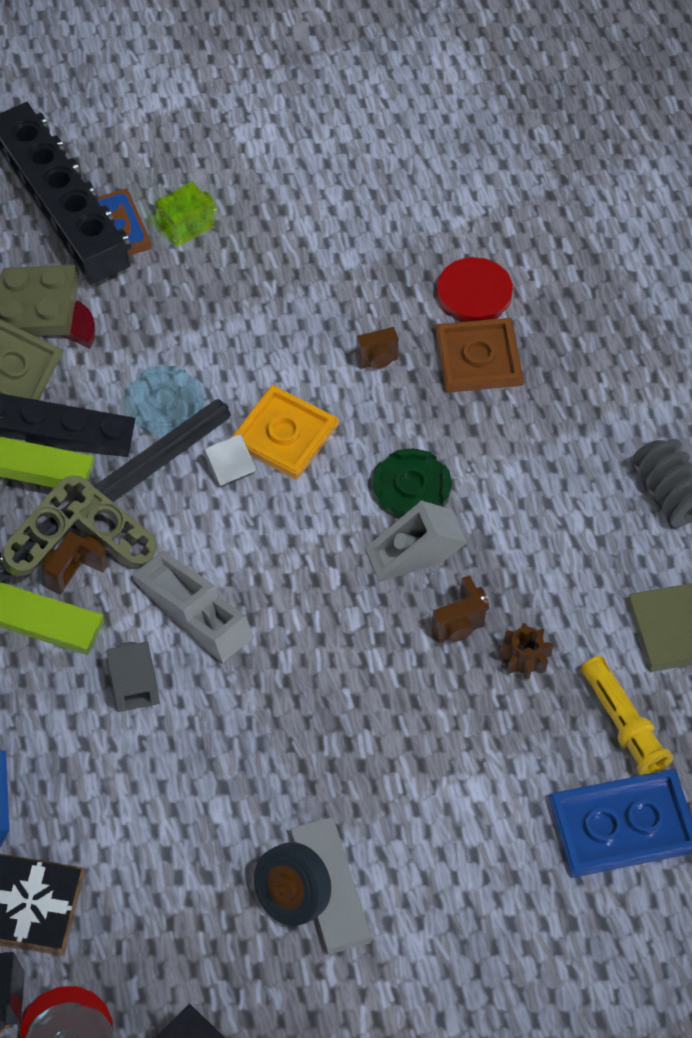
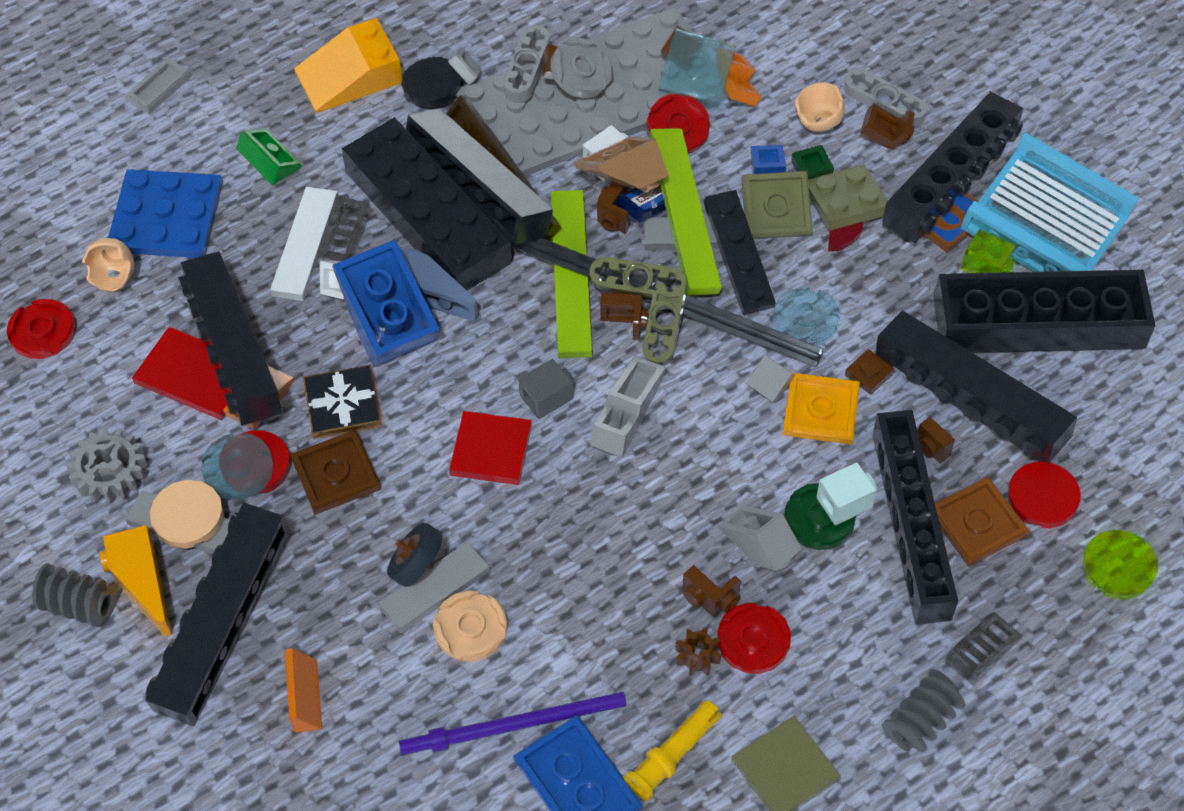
camera: 70 degrees right, 0 degrees up
none -> reddish brown tile [290,430,381,515]
none -> dark purple bar [398,692,626,756]
none -> light nougat tile [433,590,508,662]
none -> red tile [449,411,532,485]
none -> red tile [717,602,791,674]
none -> light aqua brick [816,462,877,525]
none -> reddish brown plate [845,349,894,395]
none -> black brick [872,410,958,625]
none -> black brick [876,310,1077,464]
none -> black brick [933,269,1156,353]
none -> clear smoke slope [945,612,1023,686]
none -> panel [960,133,1140,272]
none -> clear neon green tile [1082,530,1158,600]

